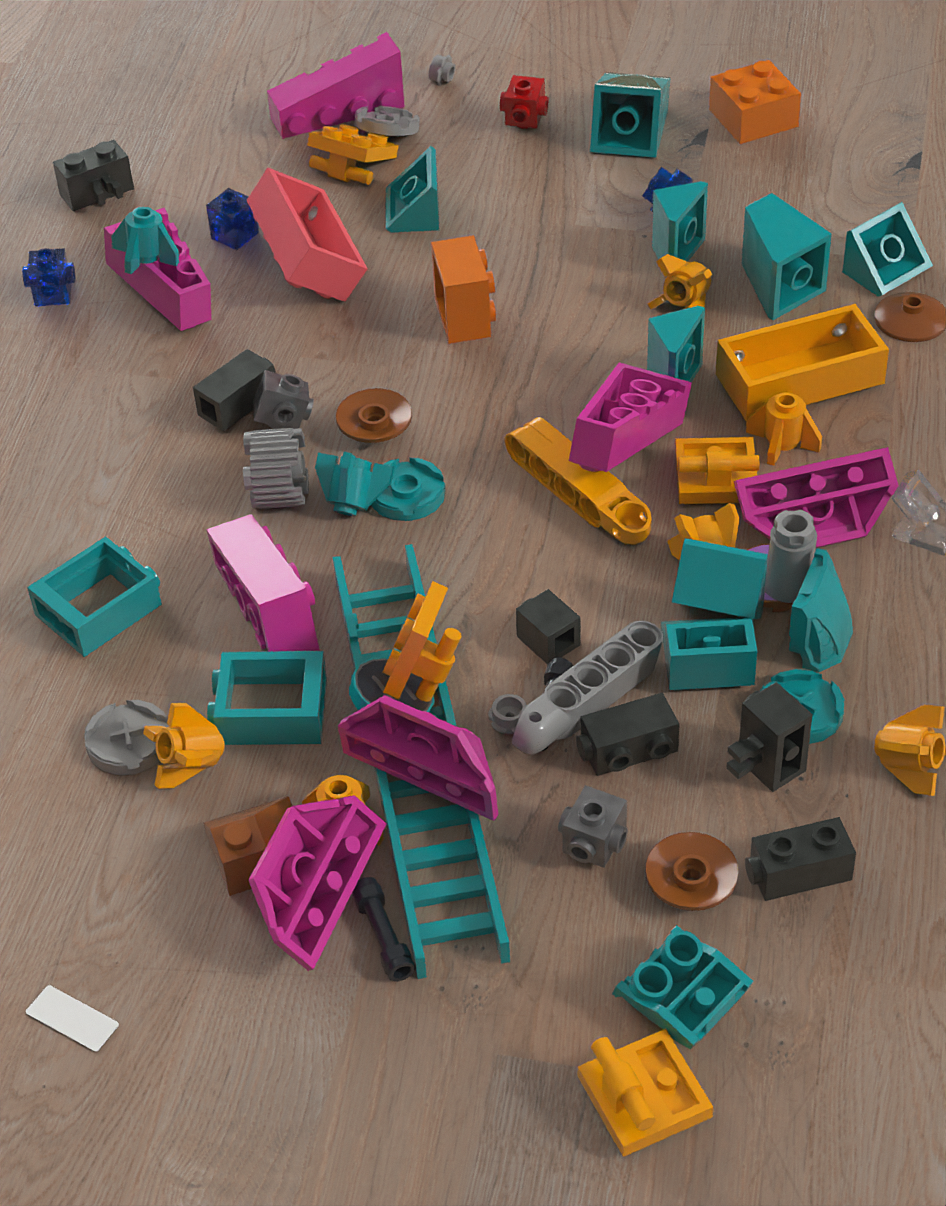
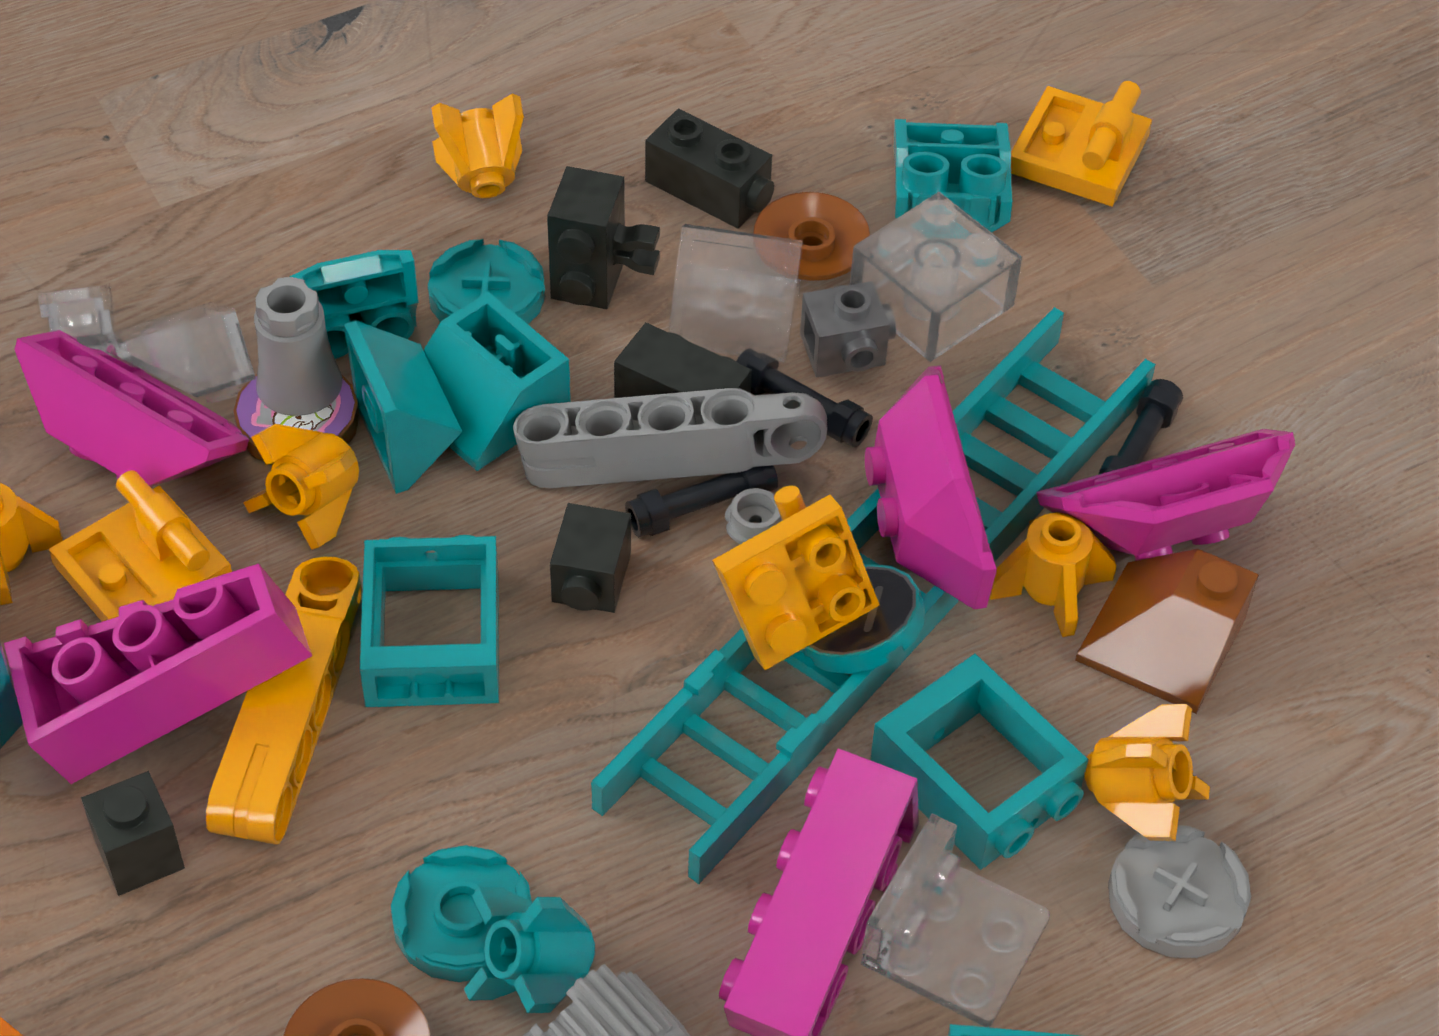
camera: 135 degrees left, 5 degrees up
none -> pearl dark grey brick [81,771,185,896]
none -> clear slope [95,302,256,403]
none -> teal window [360,535,499,707]
none -> clear bracket [668,224,803,363]
none -> black bar [736,348,873,447]
none -> clear brick [850,192,1022,362]
none -> clear bracket [861,813,1050,1027]

